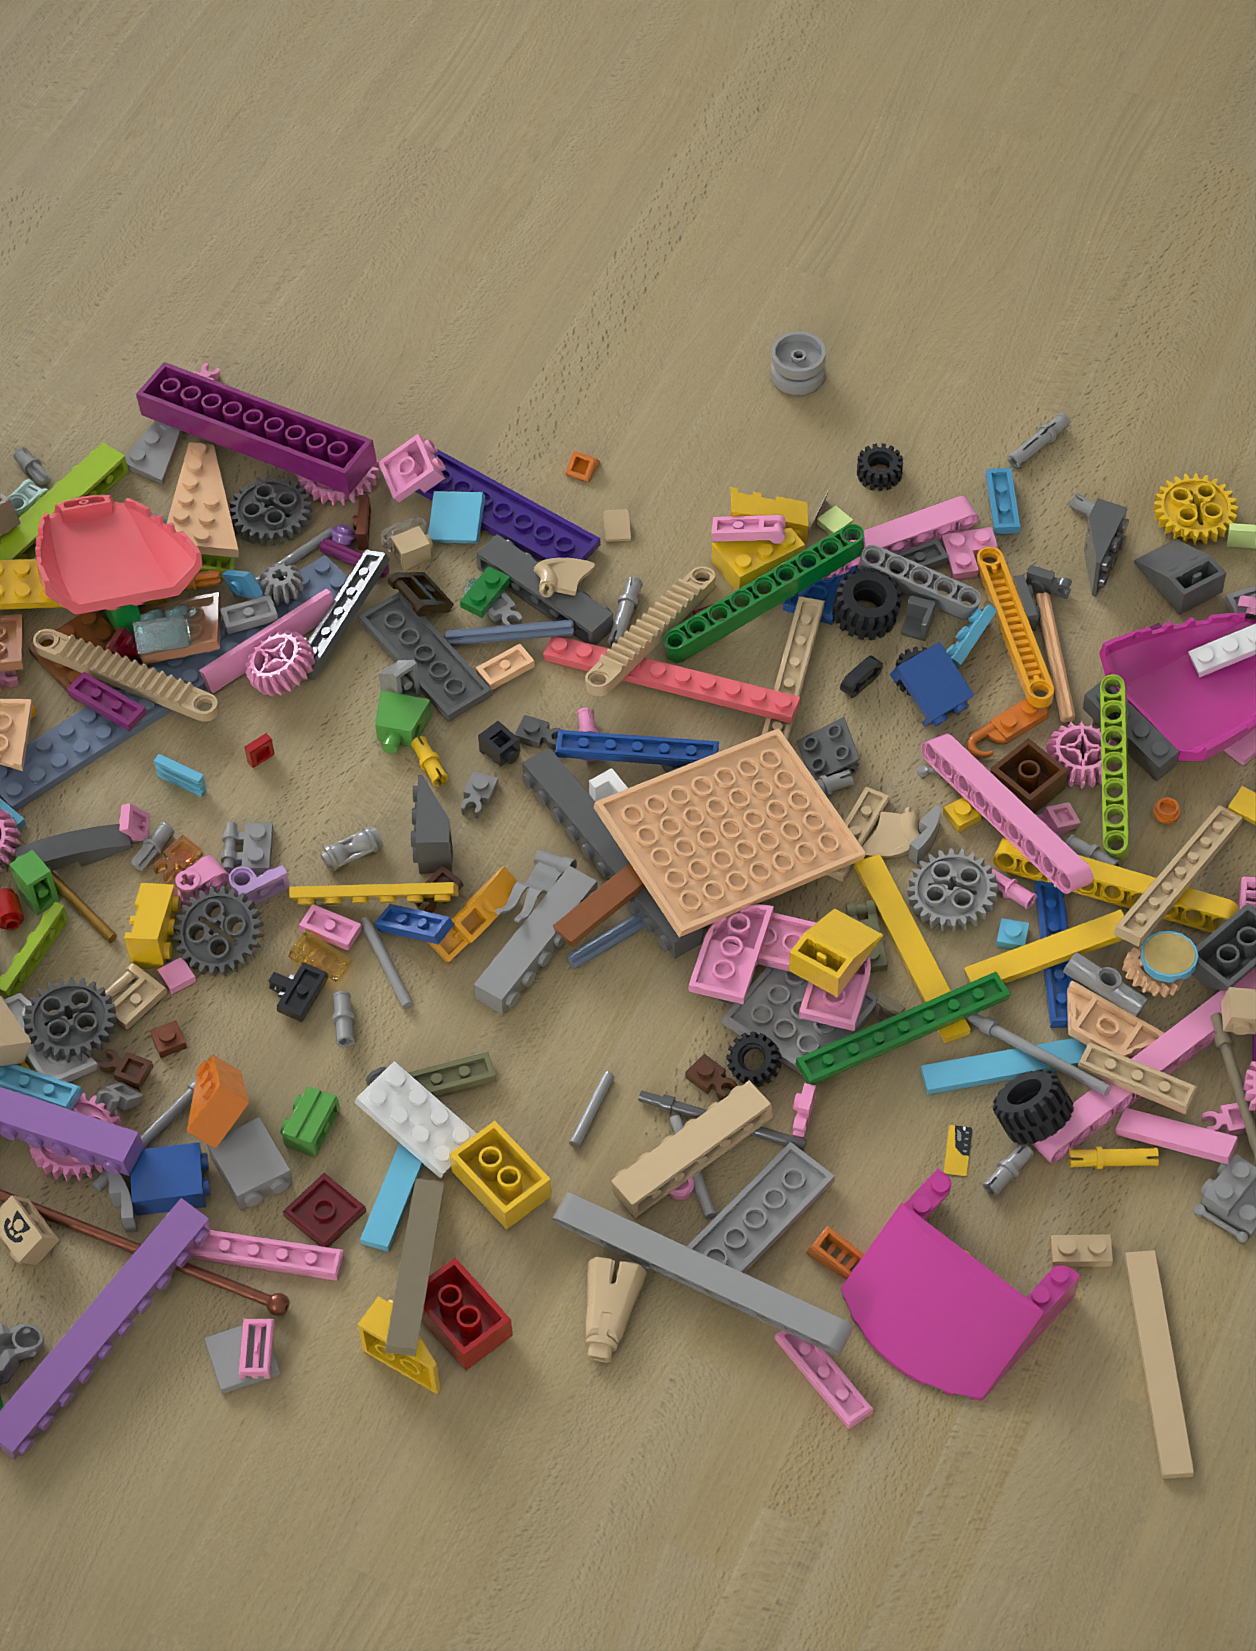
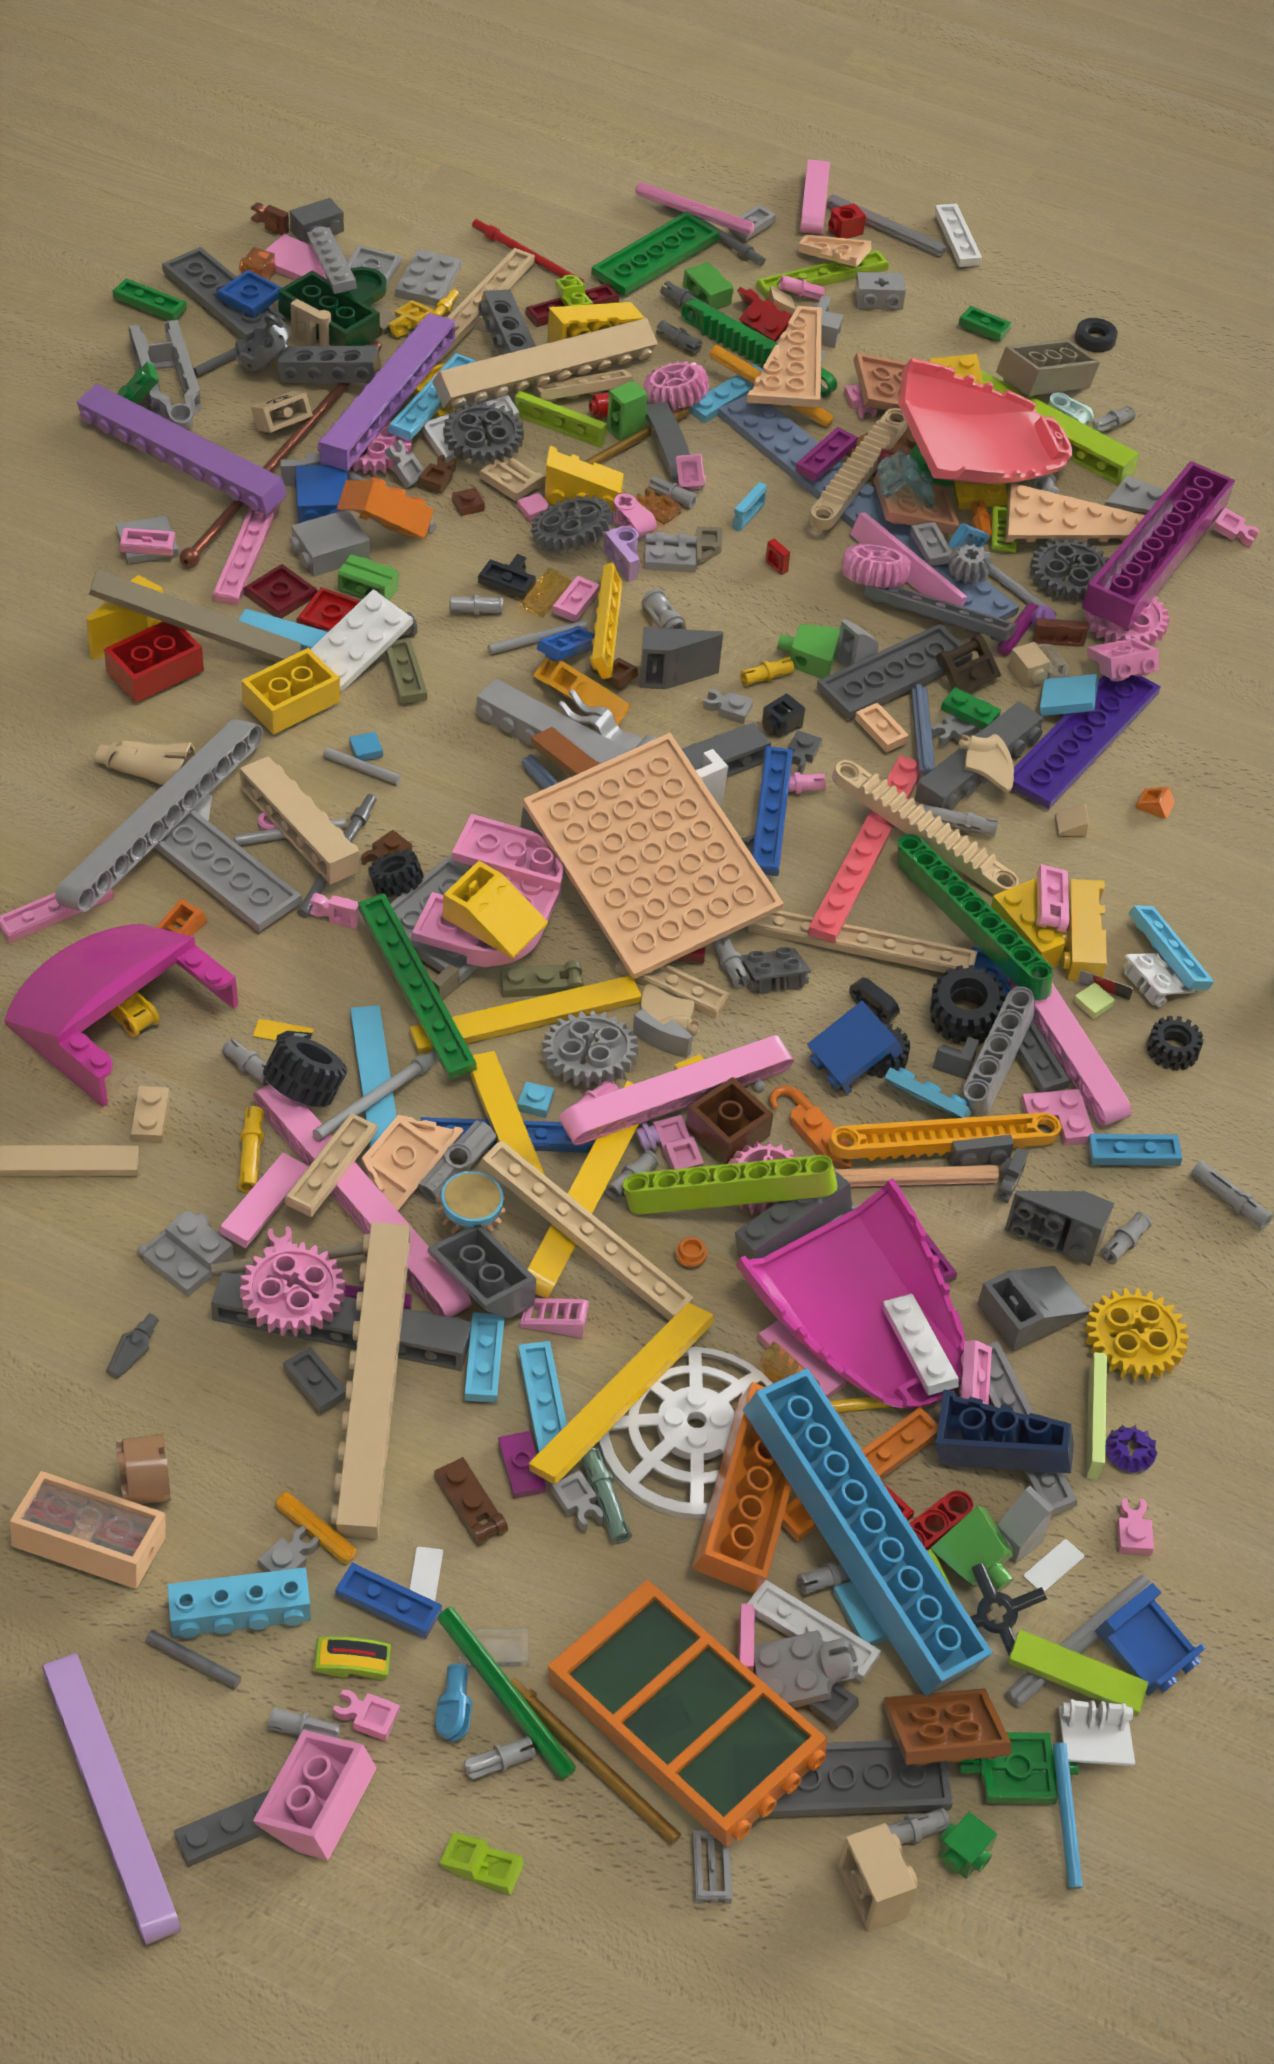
camera: 85 degrees right, 5 degrees down
none -> red tile [296,587,360,632]
none -> dark azure tile [349,732,383,761]
none -> dark tan slope [696,526,722,564]
none -> white hinge [1123,953,1196,1007]
none -> medium azure plate [1128,905,1214,990]

